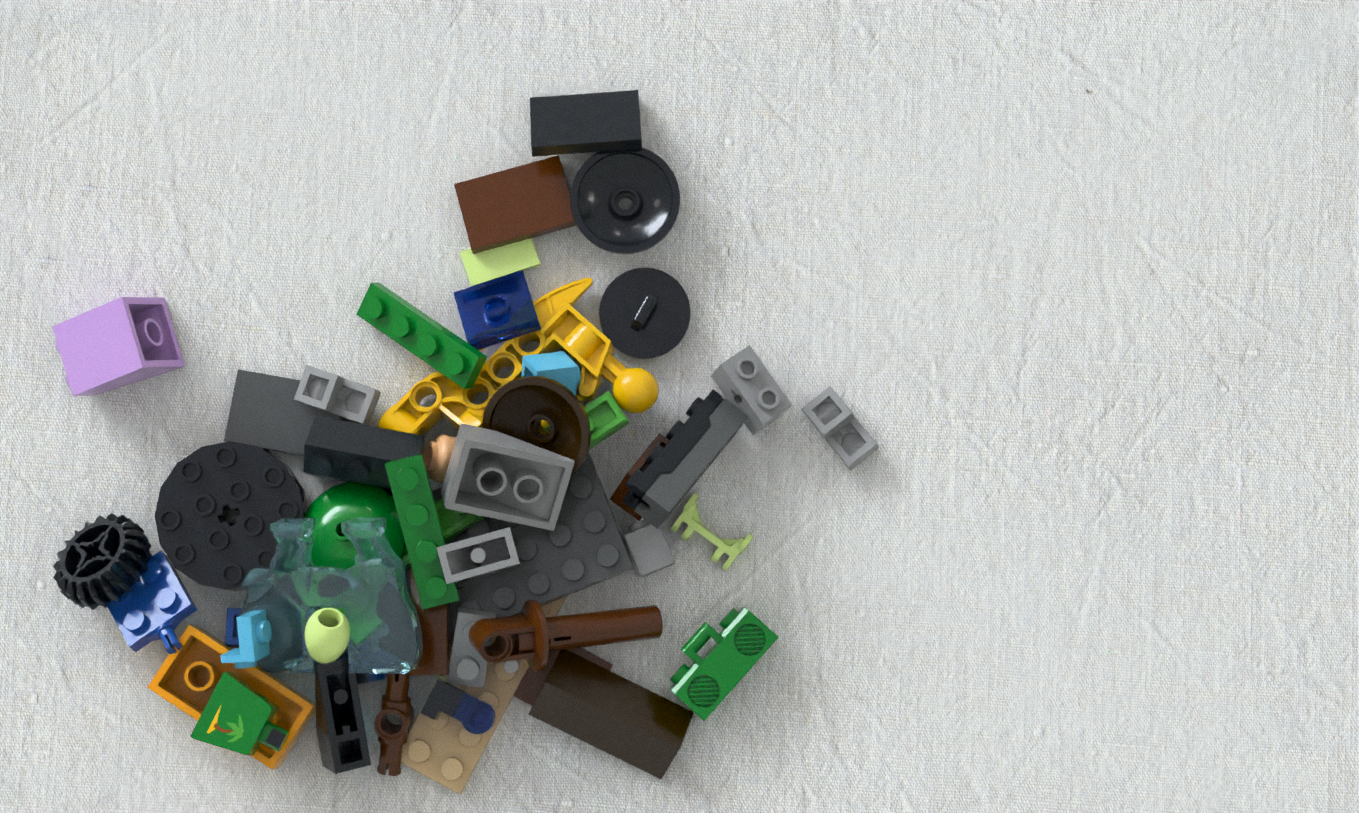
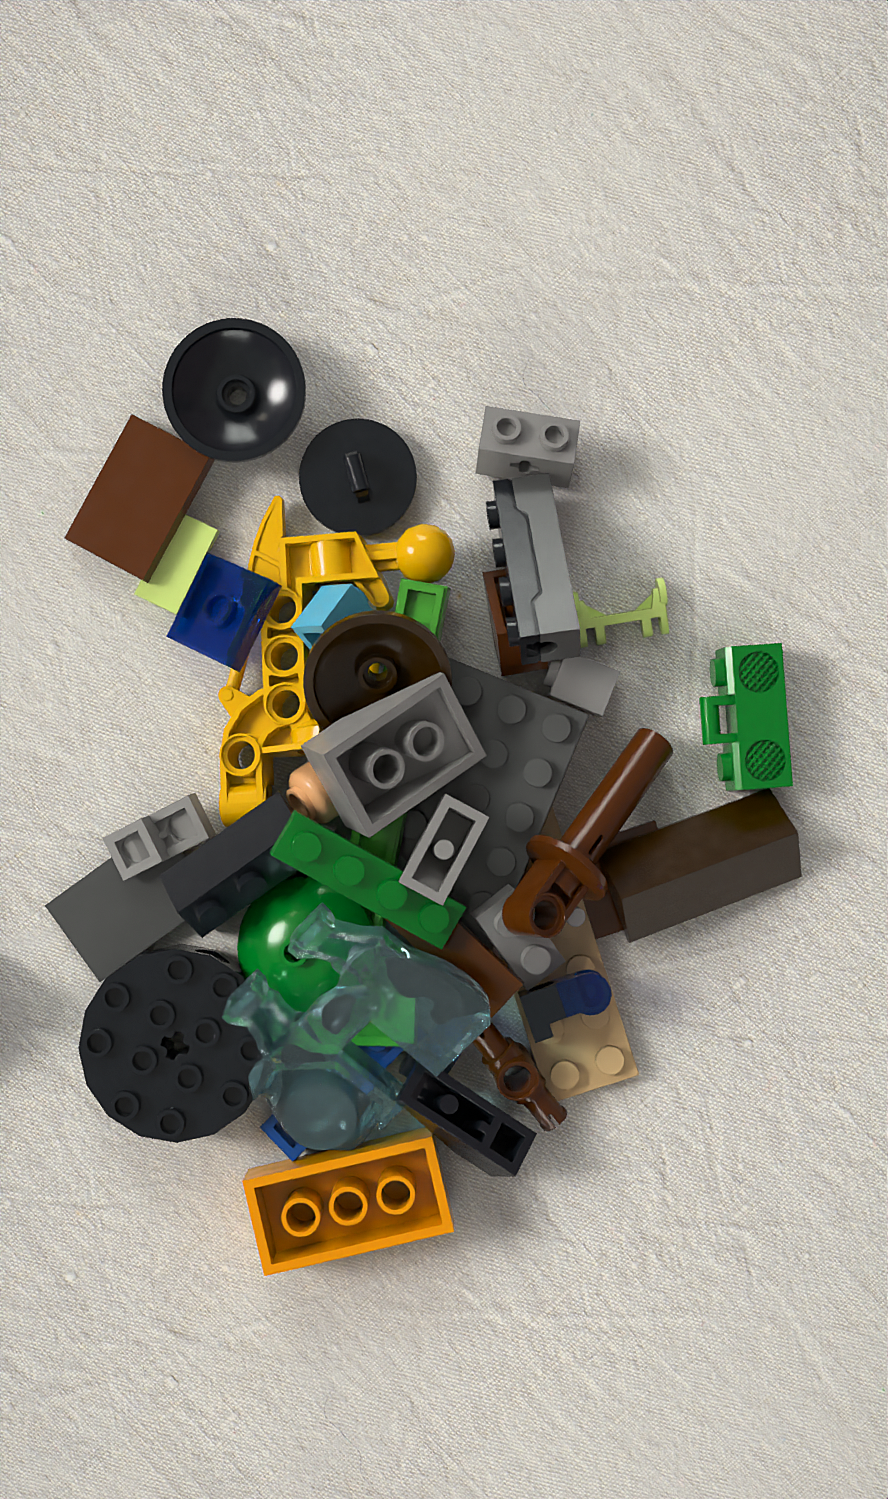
camera: 45 degrees left, 5 degrees up
black gear [53,513,152,610] -> none
blue plate [107,550,197,654] -> none
green torso [190,672,289,756] -> none
medium azure bracket [220,610,272,669] -> none
yellowish green animal [304,608,350,664] -> none
green plate [356,283,487,389] -> none
black tile [530,90,642,157] -> none
light grey slope [802,387,879,471] -> none

